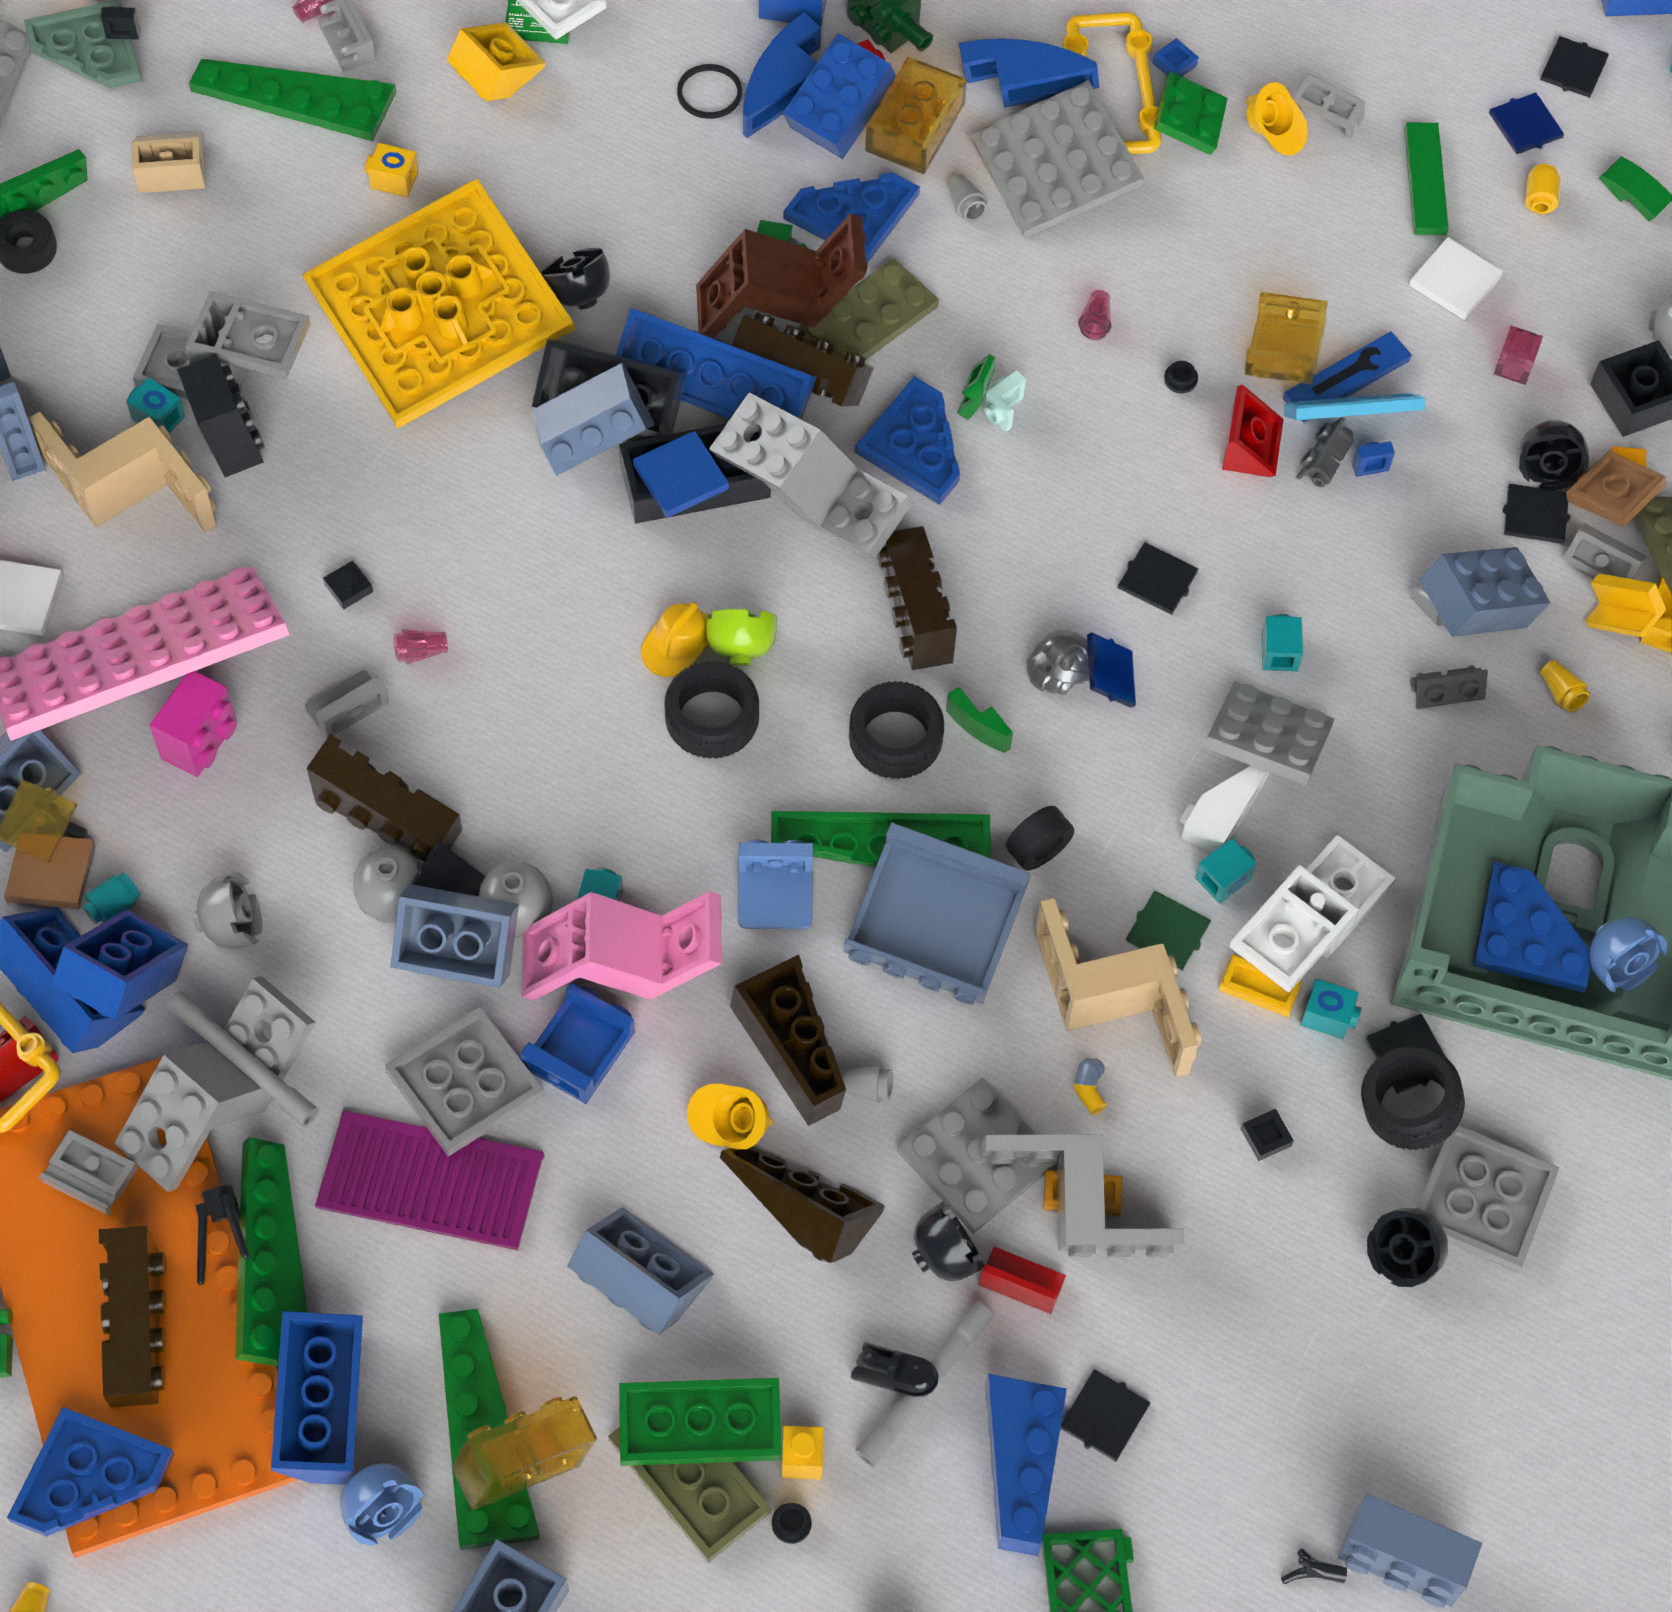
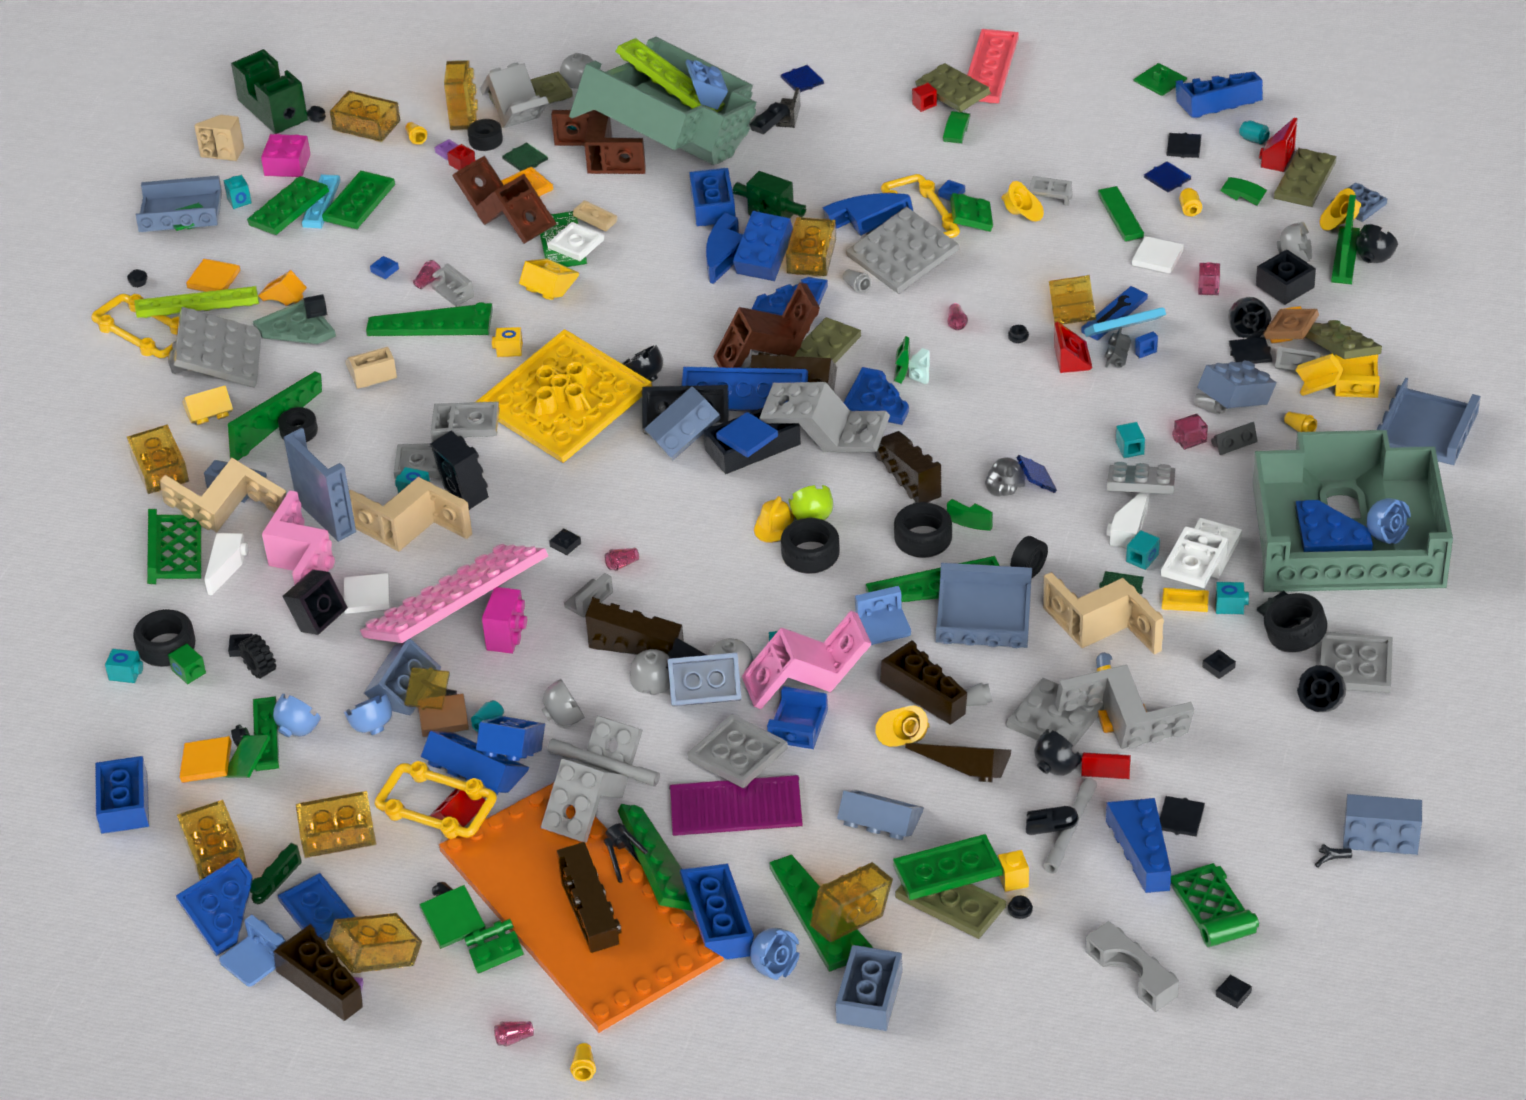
camera: 10 degrees left, 20 degrees down
blue plate [7,1407,174,1537] -> none
light grey plate [39,1130,138,1215] -> none
black piece [677,64,742,119] -> none
black piece [1118,542,1199,615] -> none
none -> clear pink brick [1172,413,1208,450]

